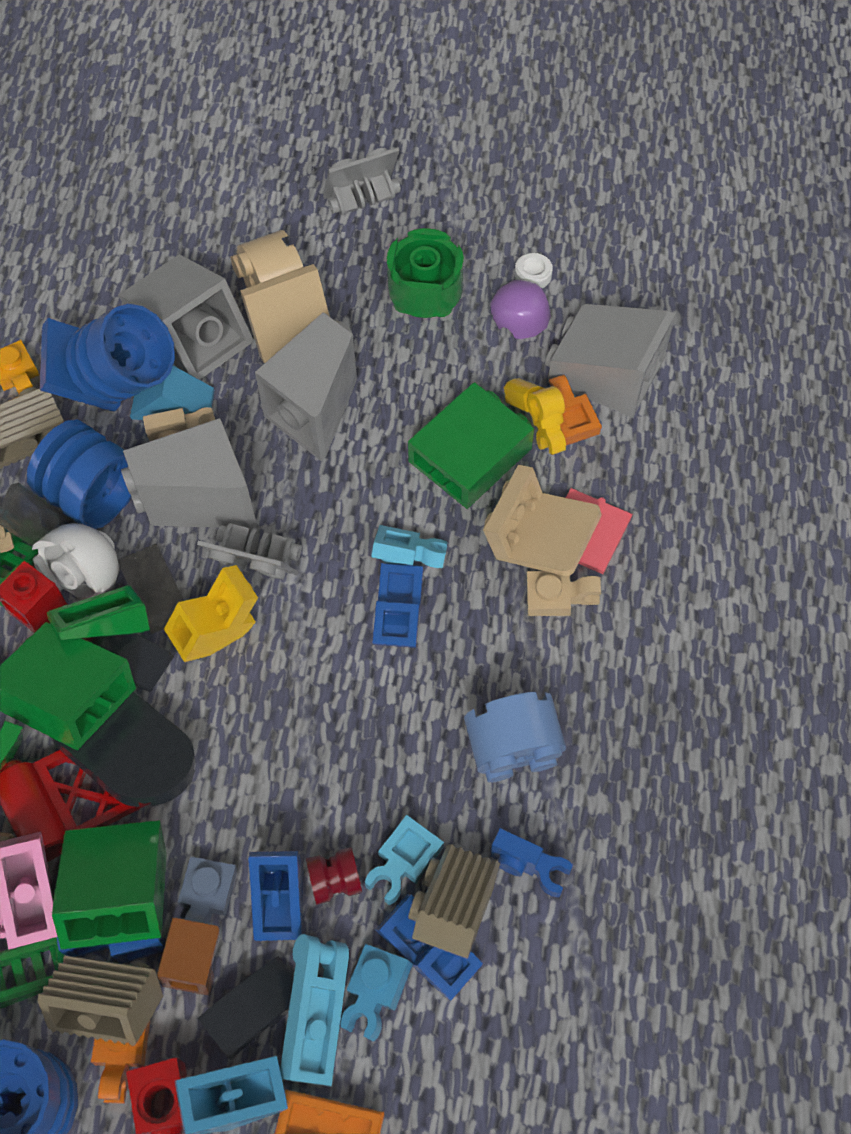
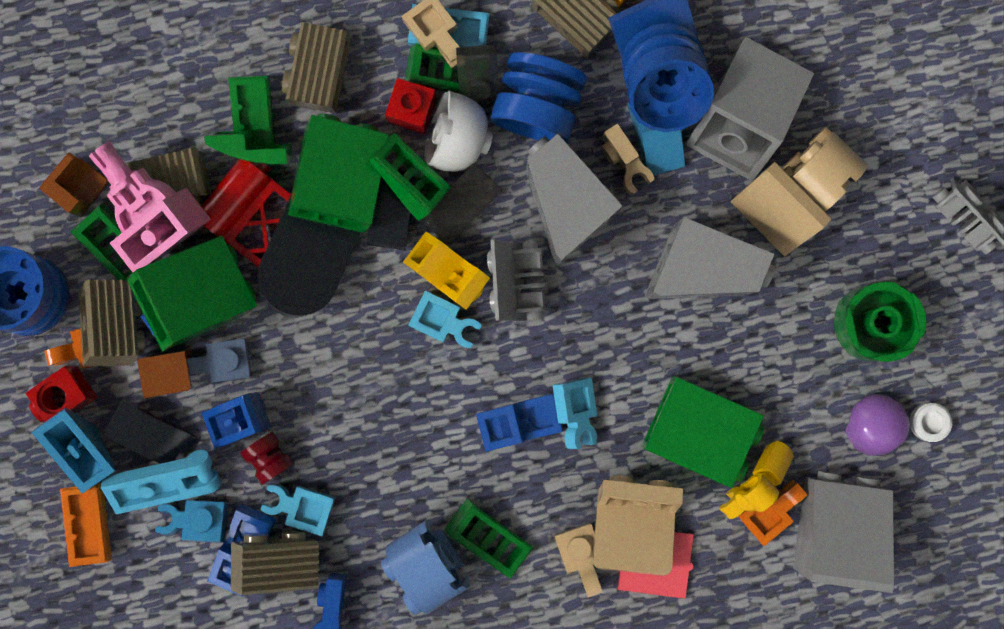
camera: 70 degrees right, 25 degrees up
none -> medium azure plate [408,291,482,348]
none -> green slope [445,499,533,579]

